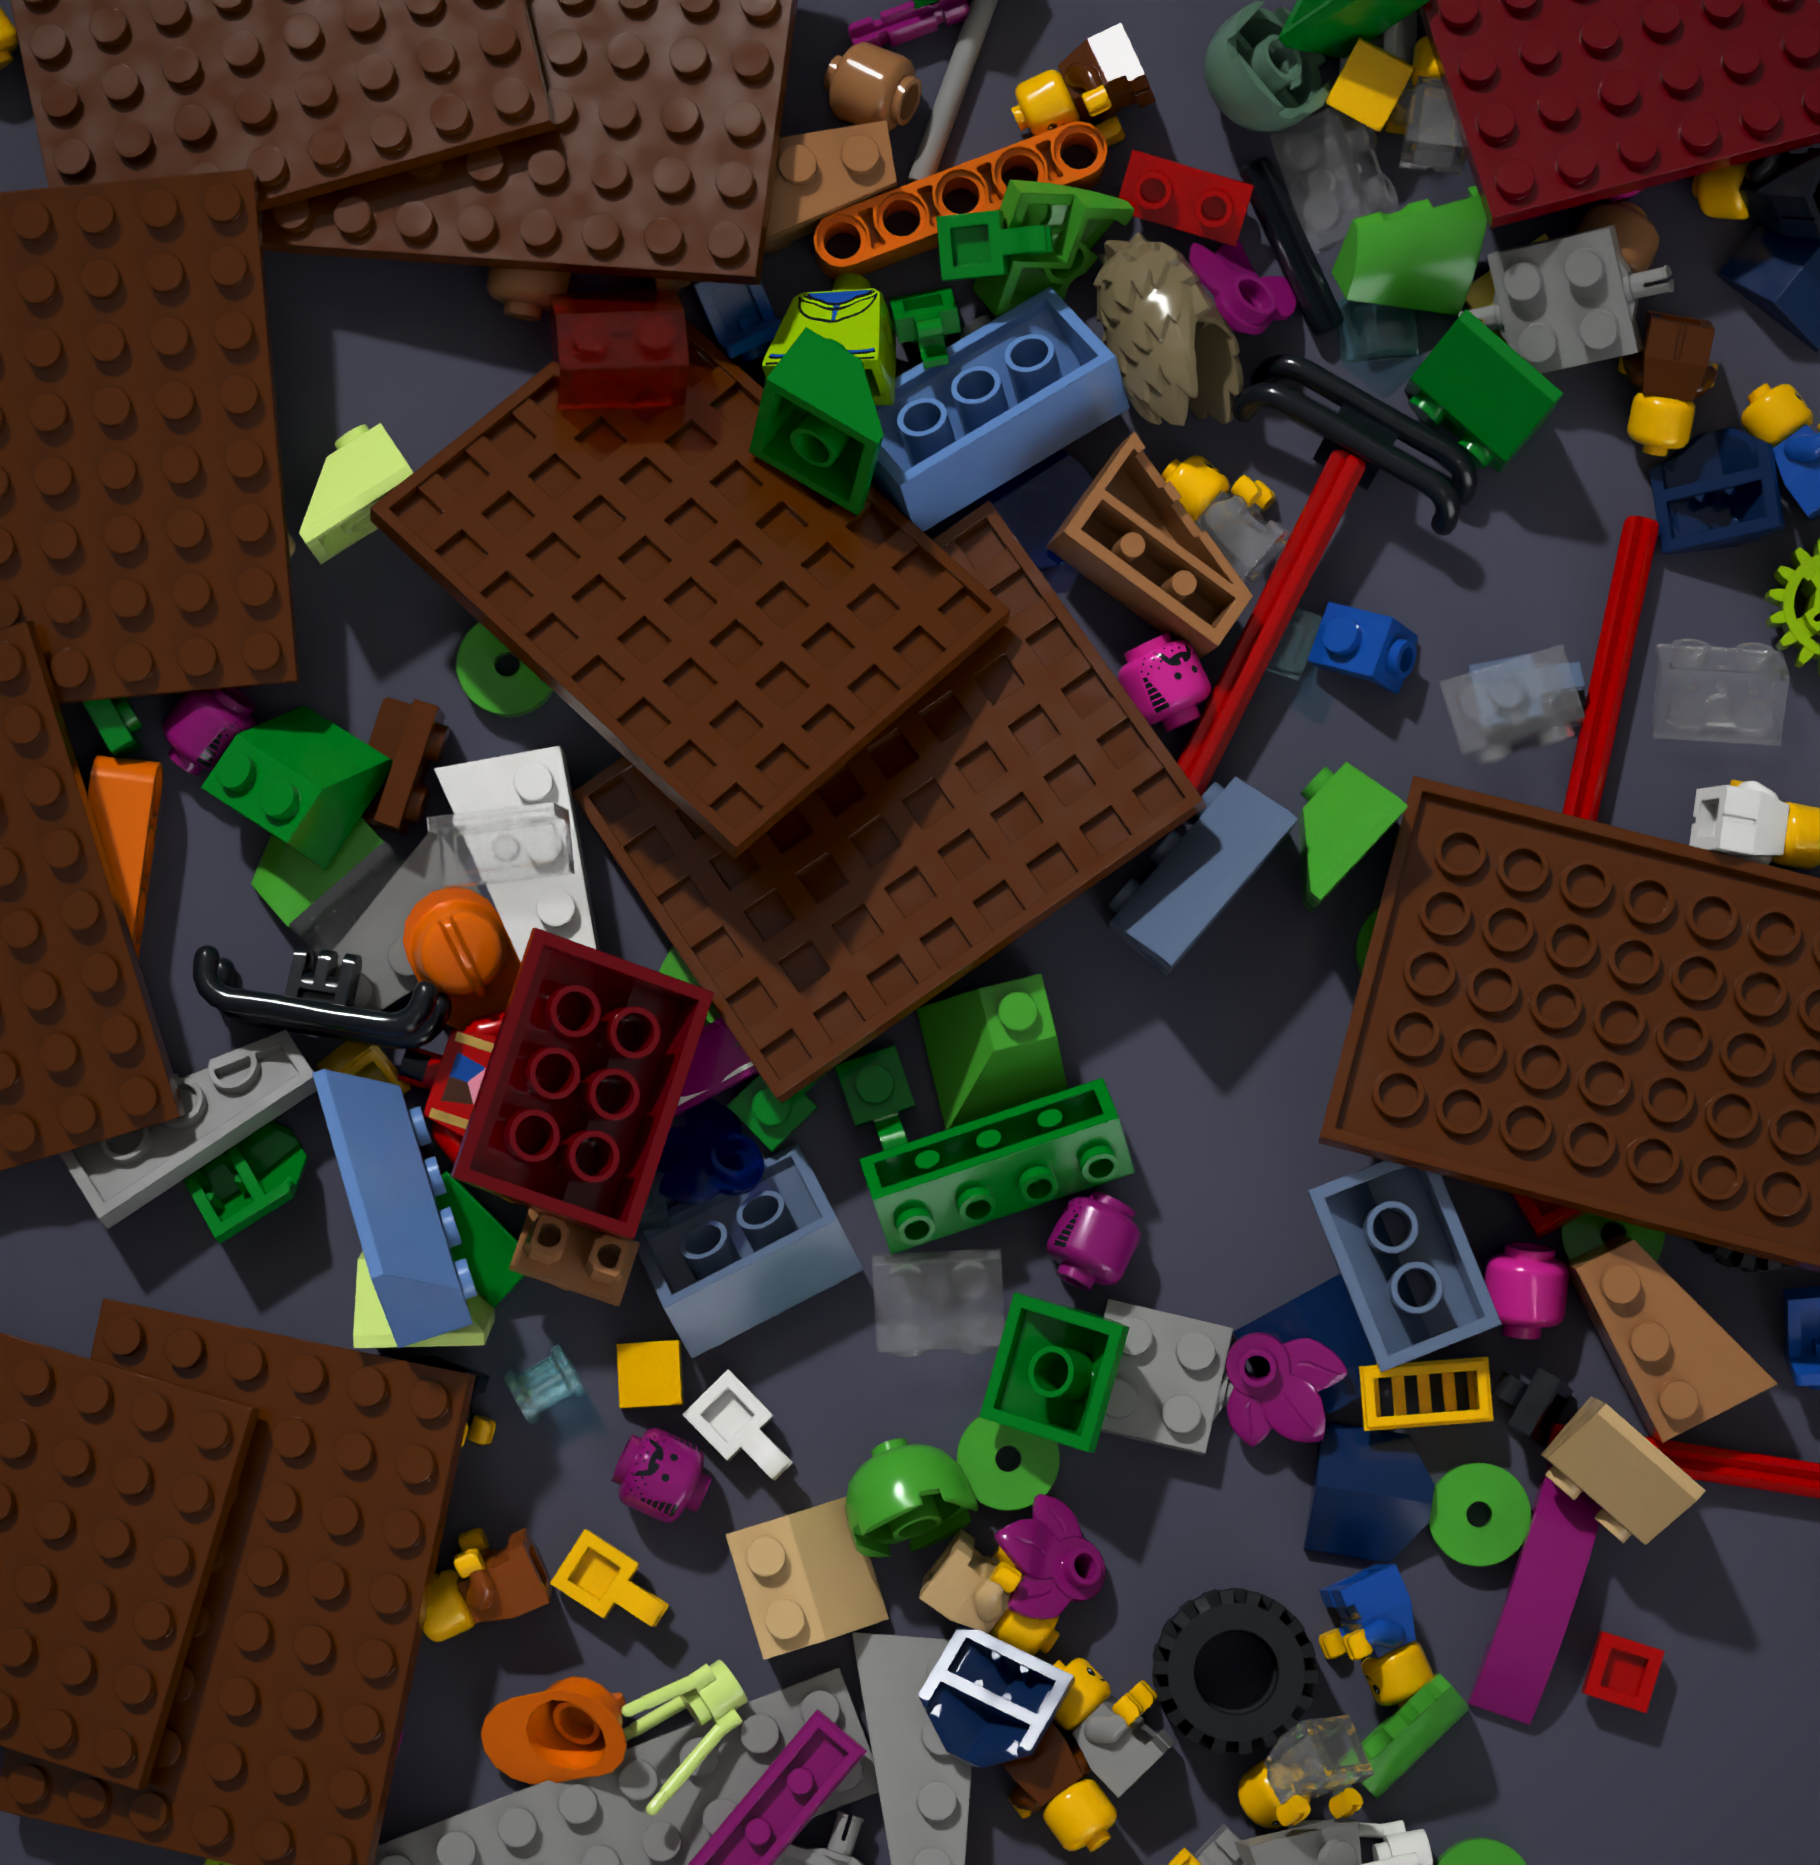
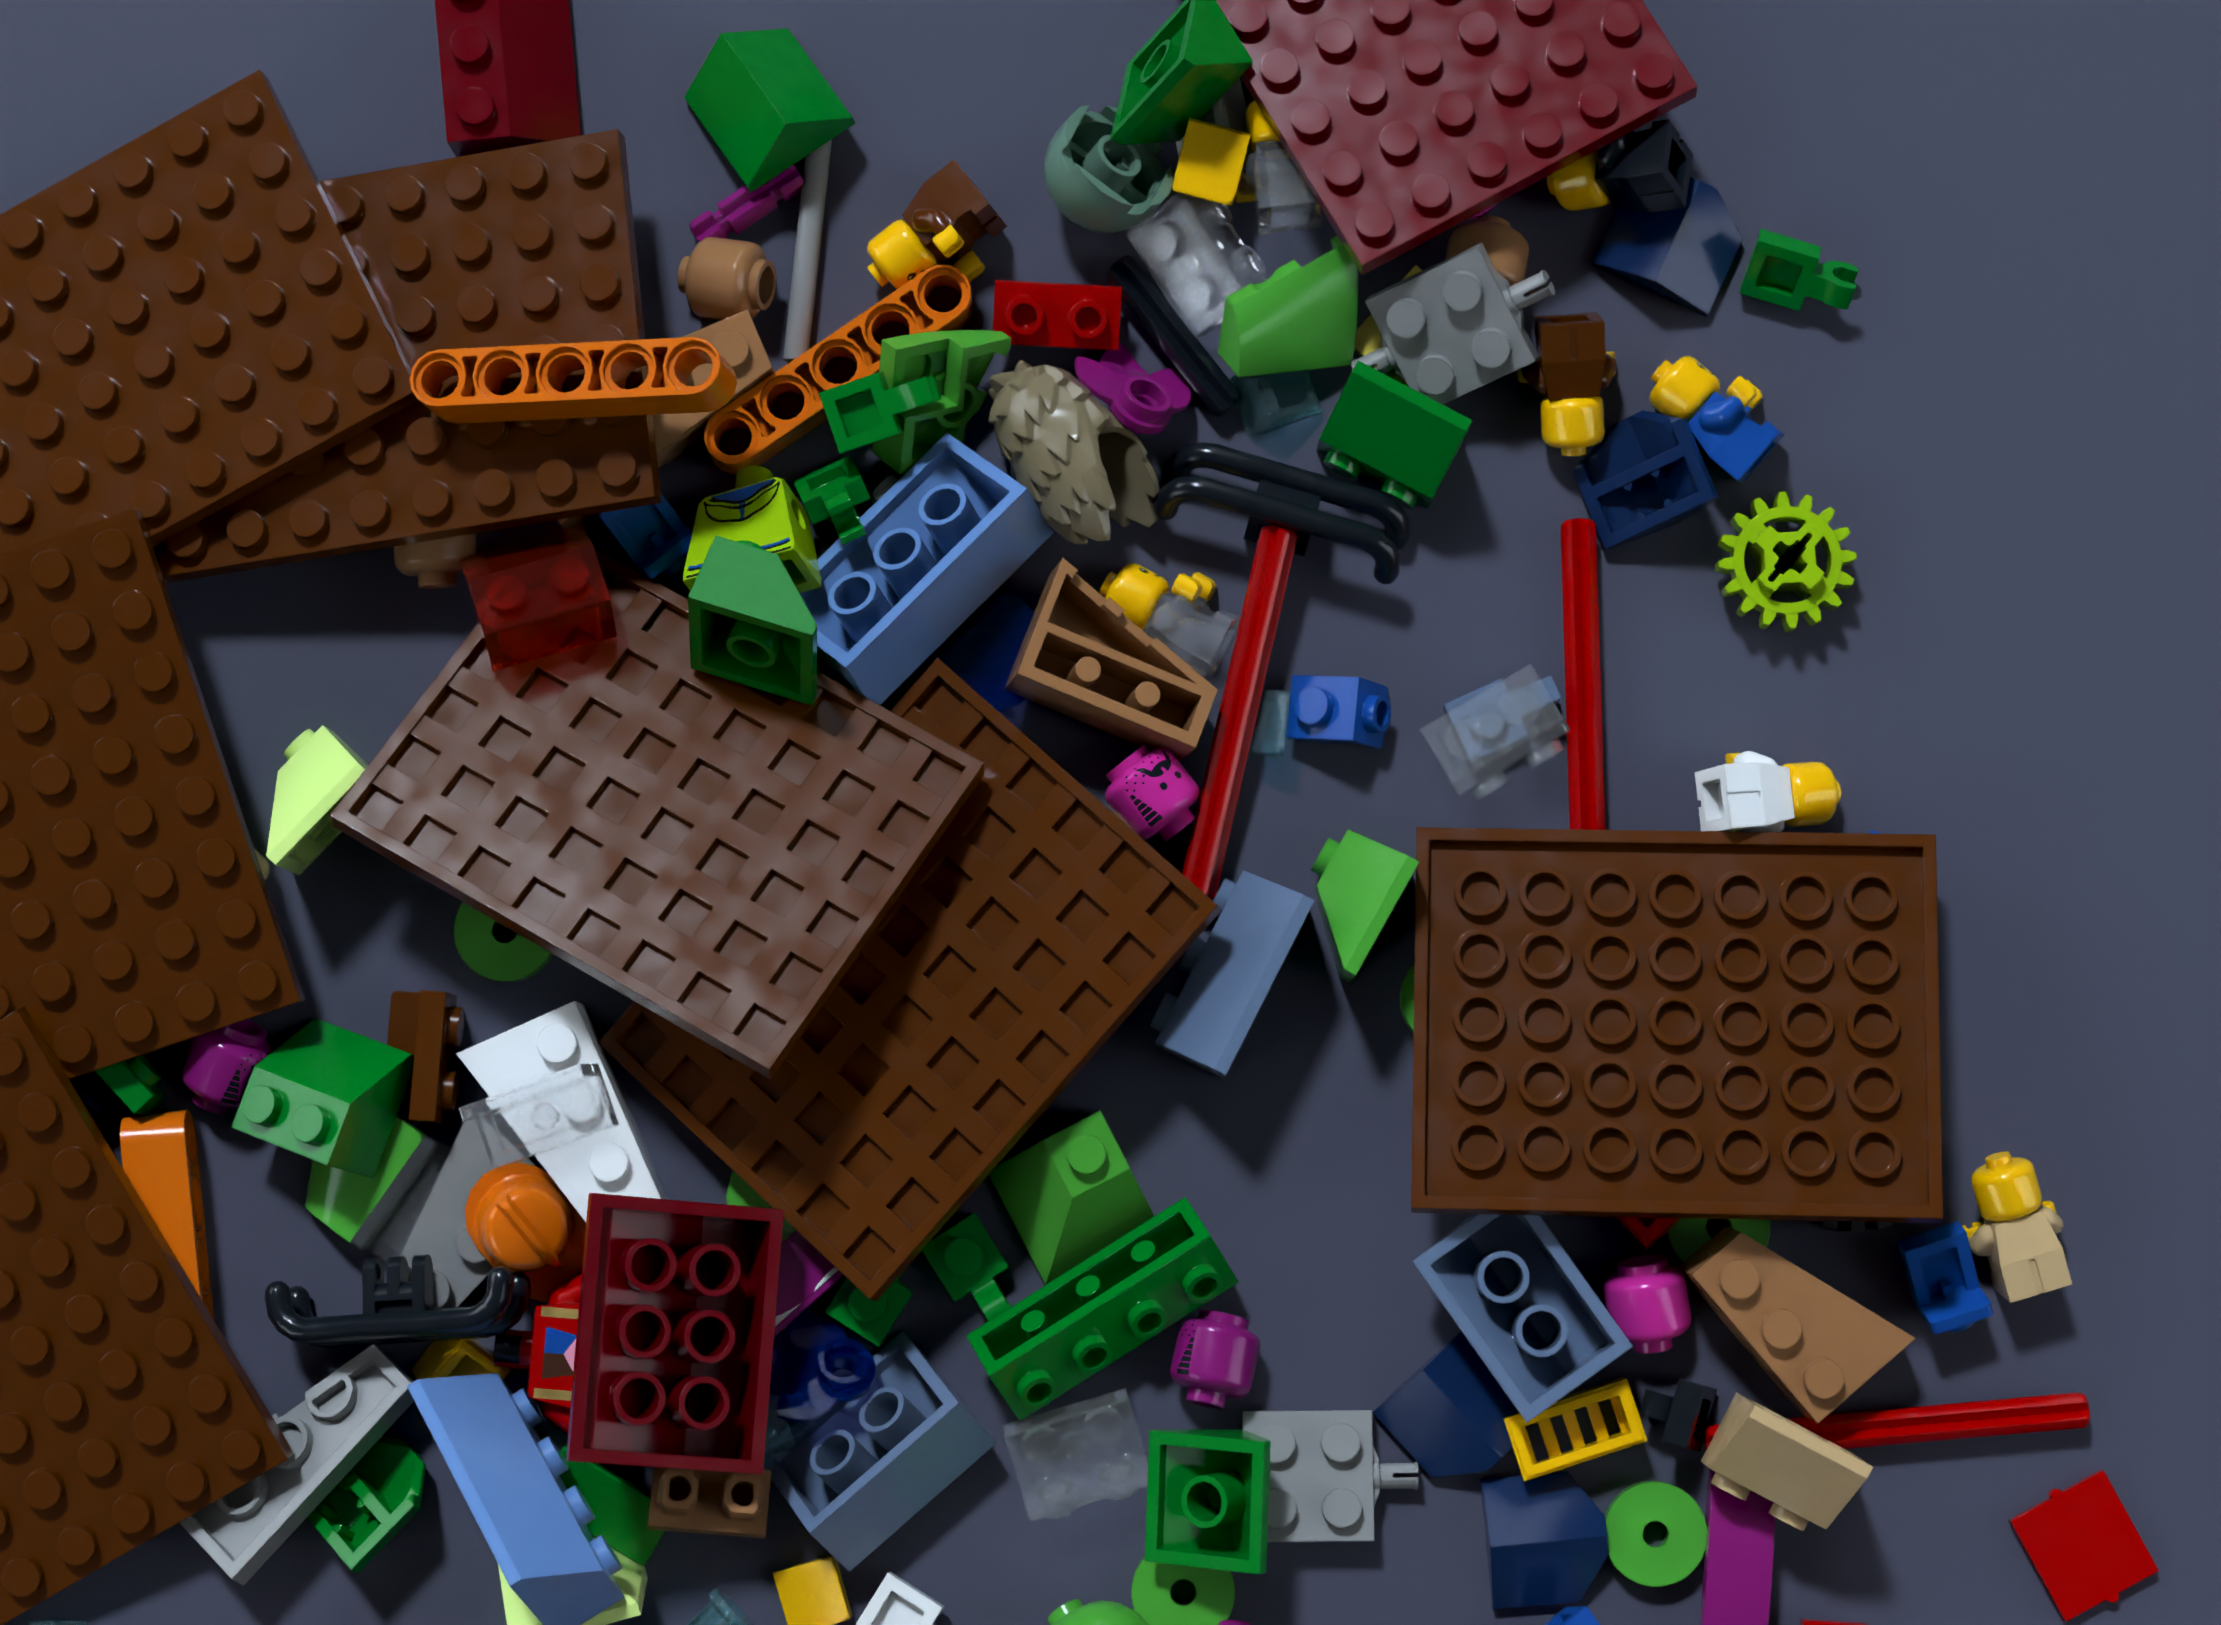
camera: 15 degrees left, 0 degrees up
magenta plate [1226,1332,1348,1447] -> none
clear bracket [1651,638,1790,746] -> none
none -> orange beam [410,337,737,424]

